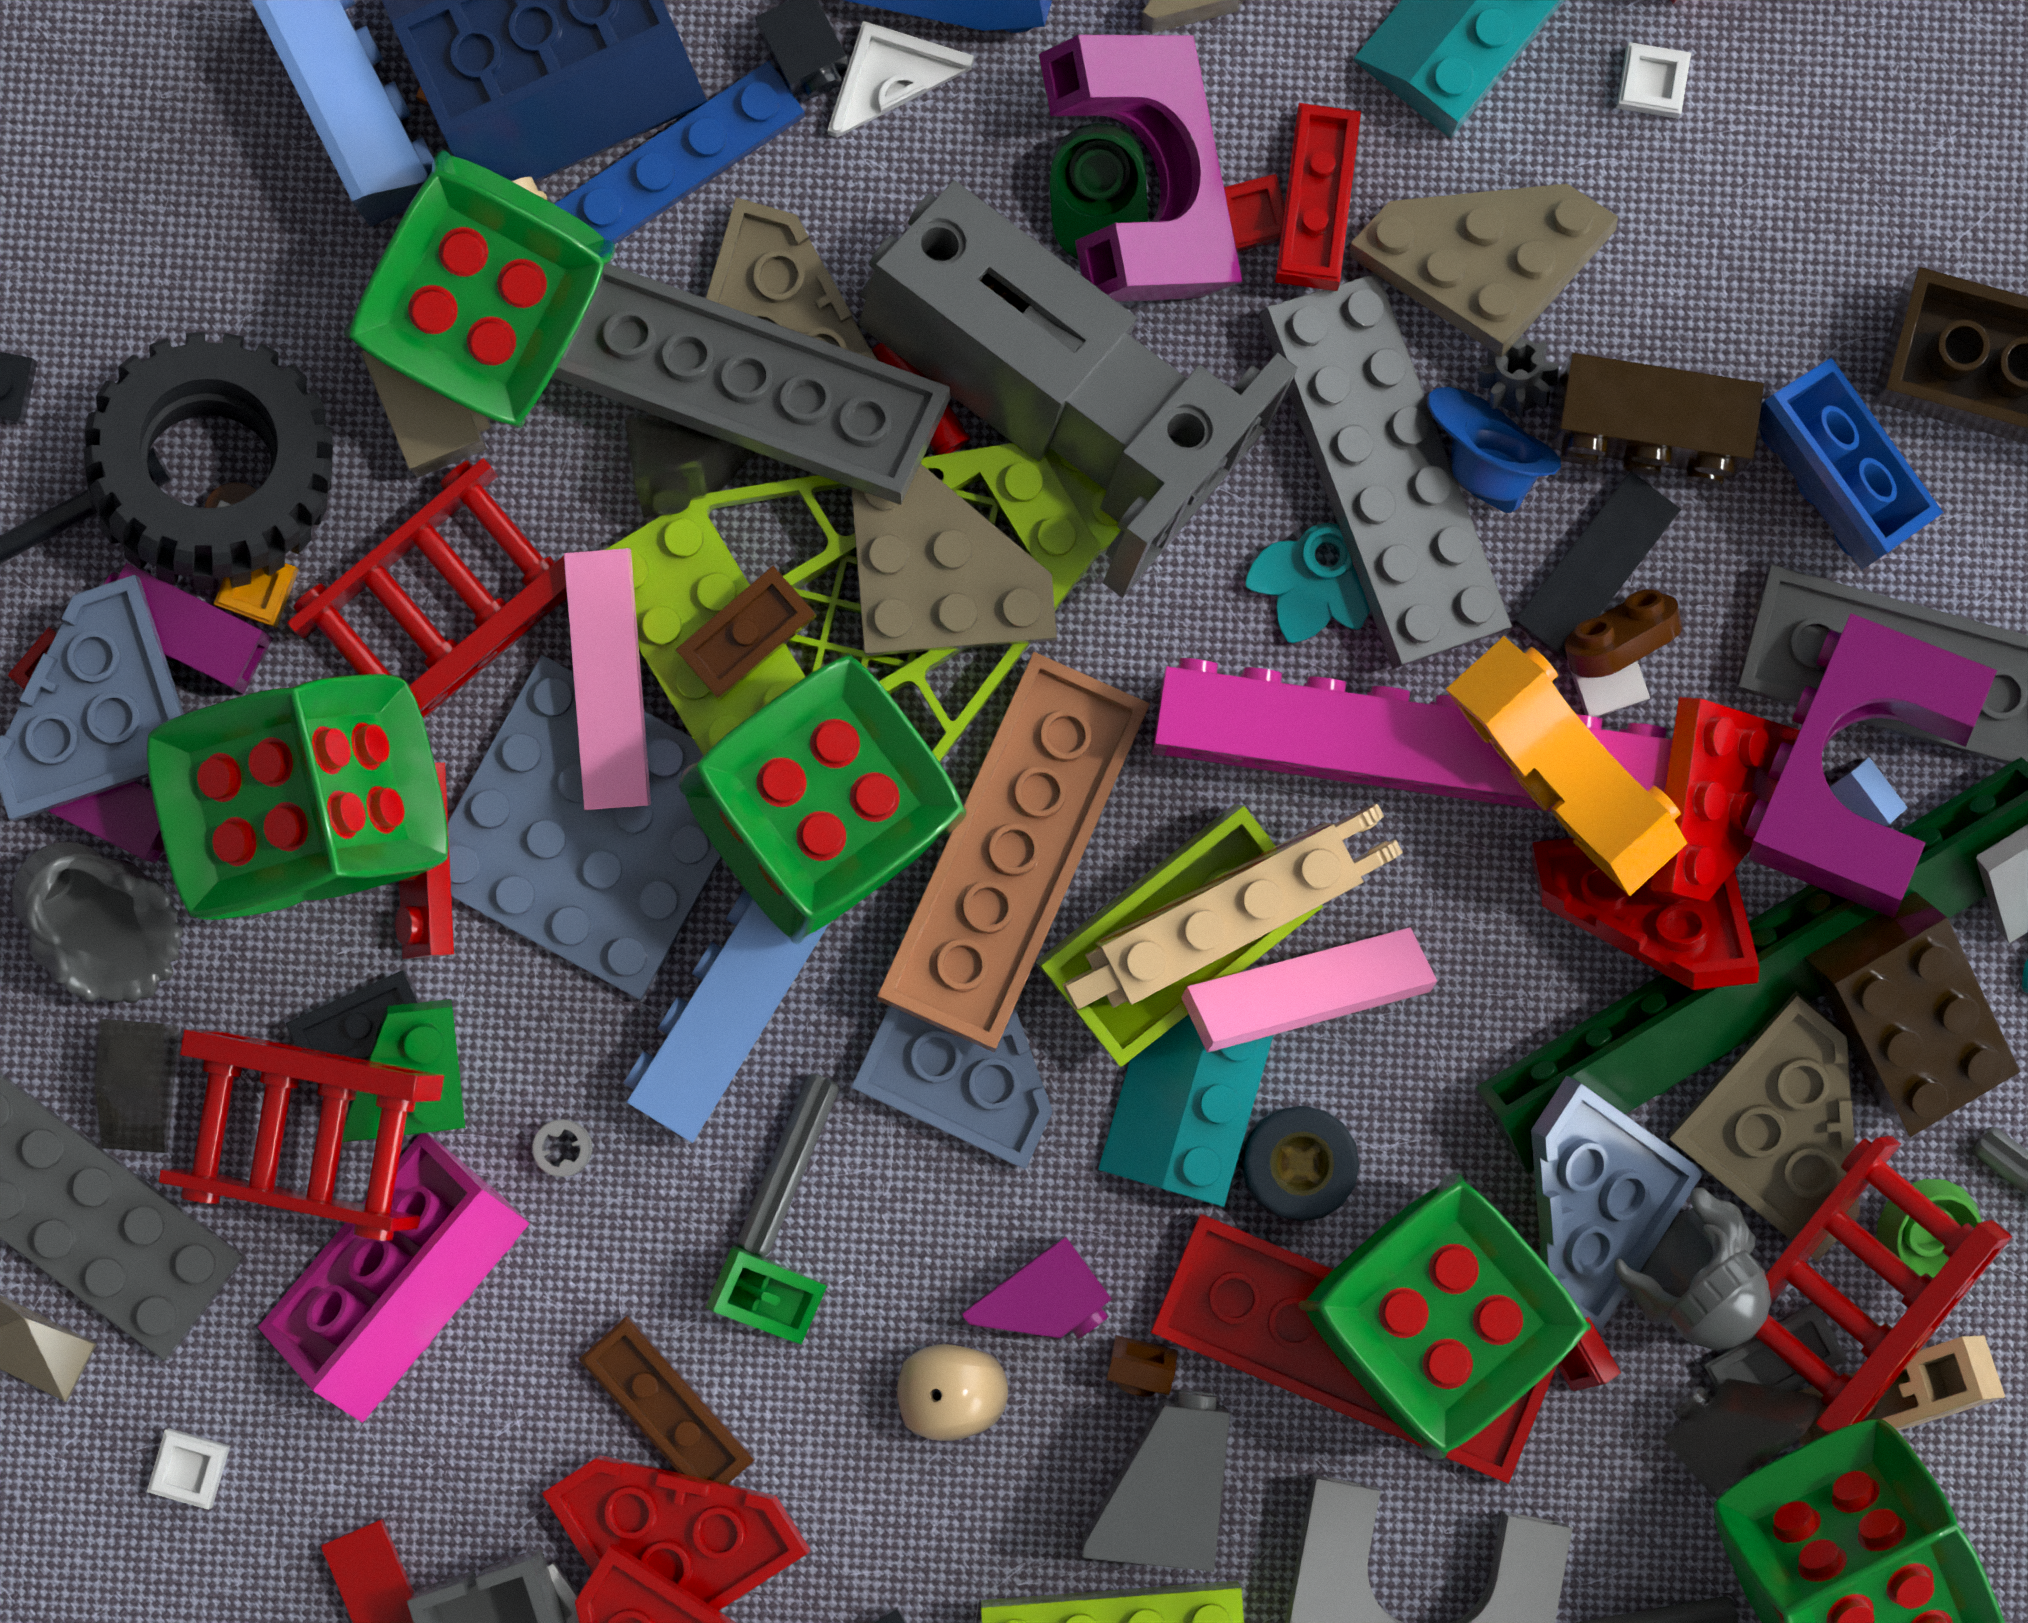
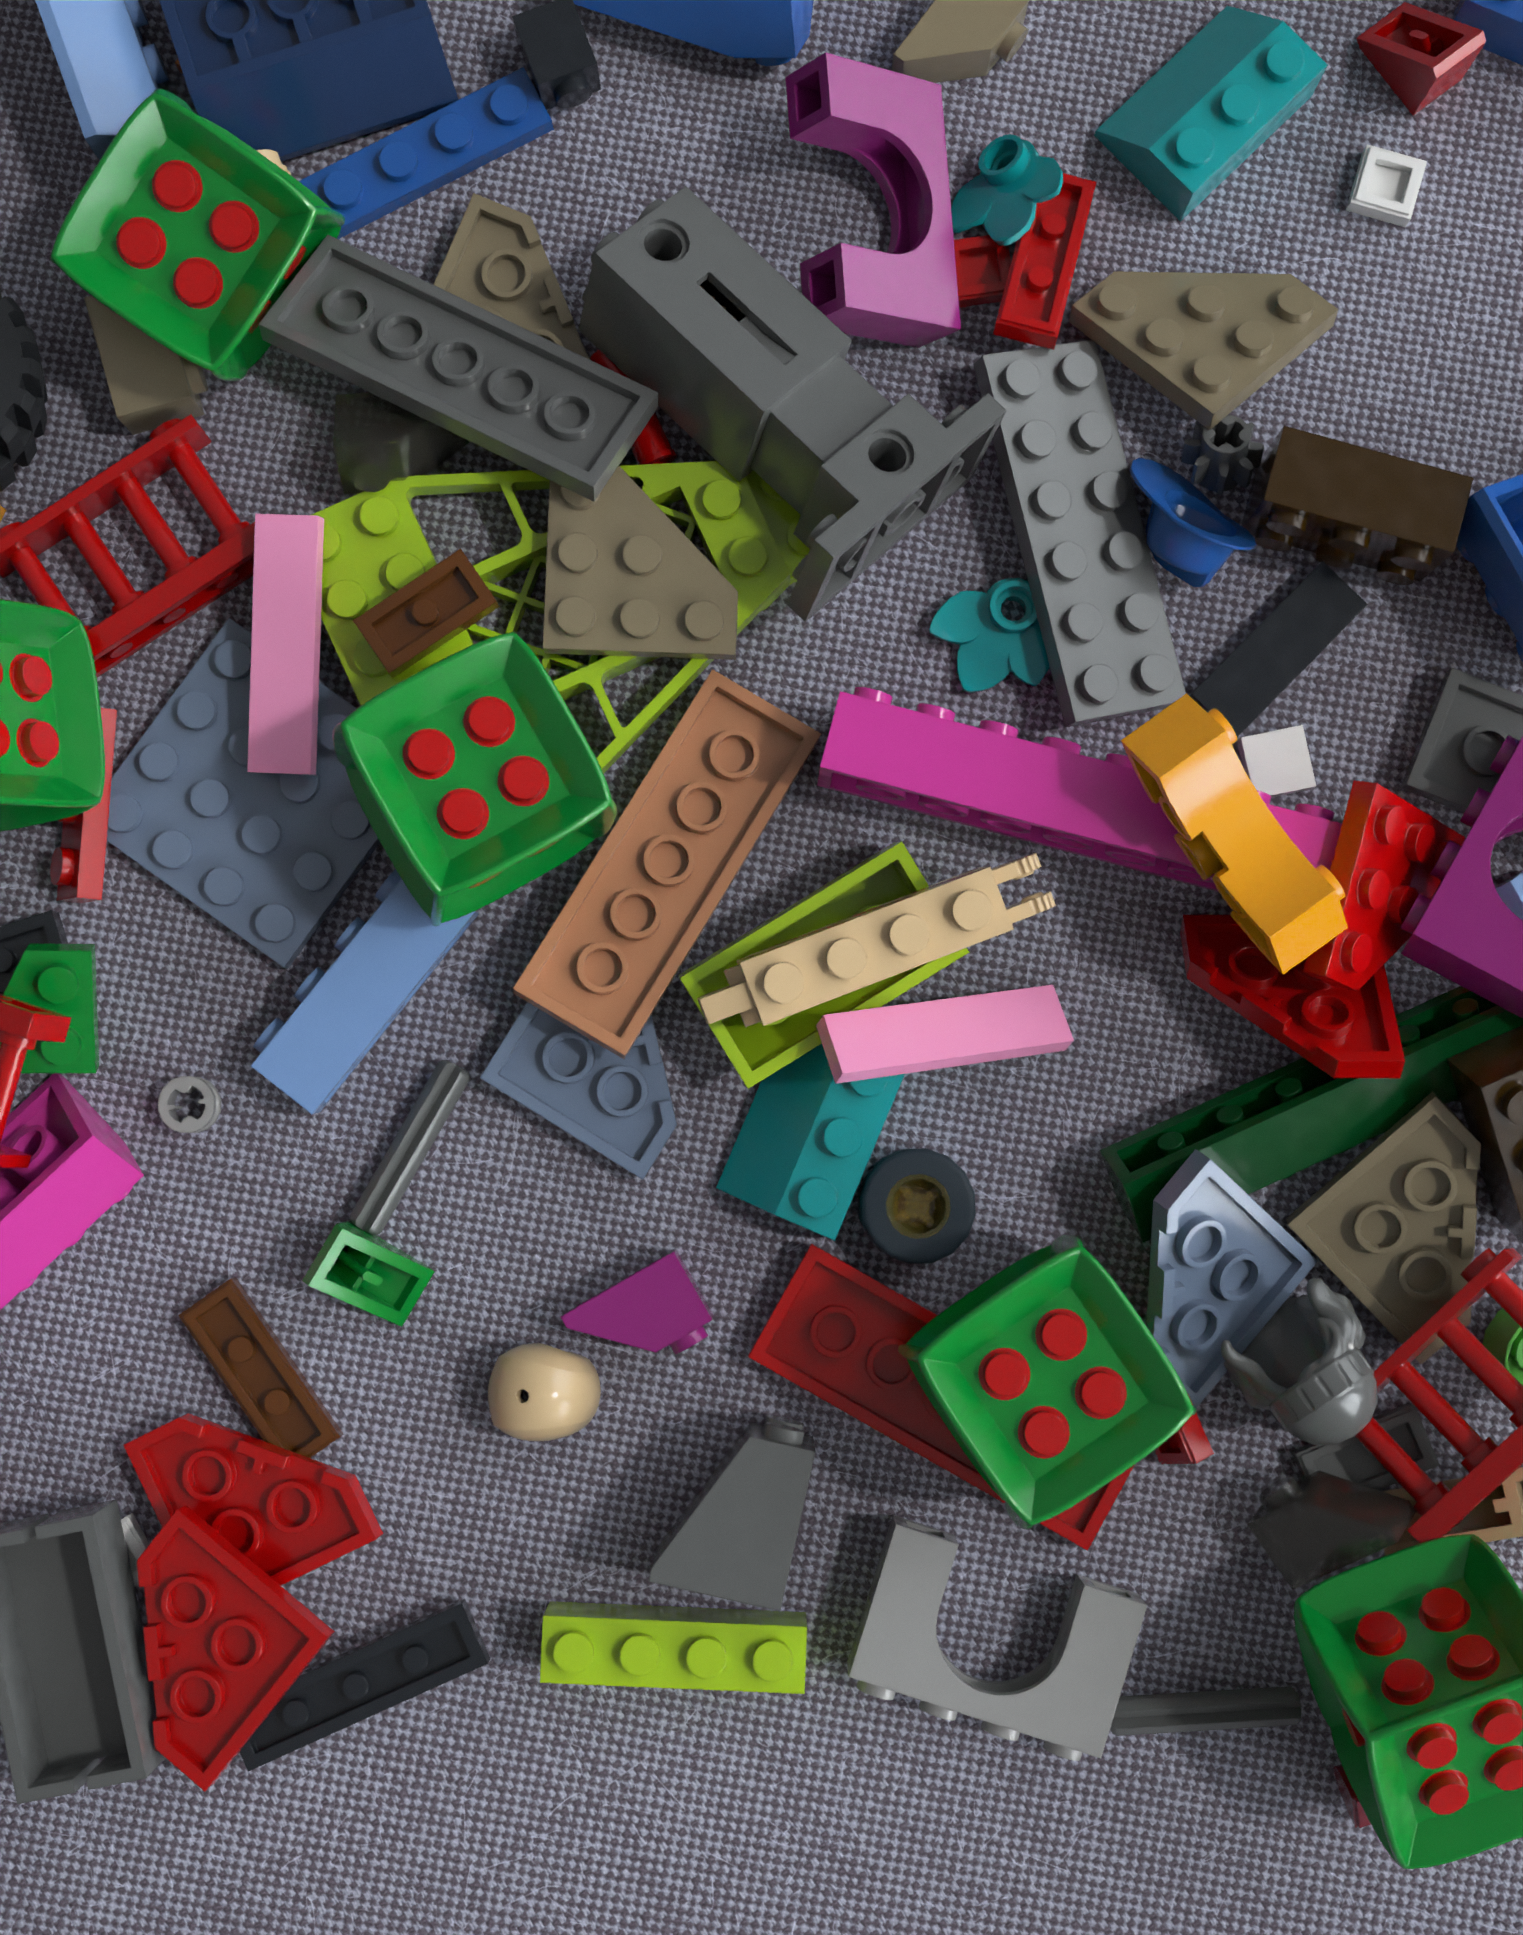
camera: 10 degrees right, 0 degrees up
white tile [827,21,974,138] -> none
dark green cap [1049,123,1148,260] -> none
reddish brown plate [1106,1335,1178,1397] -> none
reddish brown plate [1564,589,1683,678] -> none
none -> teal plate [951,134,1063,246]

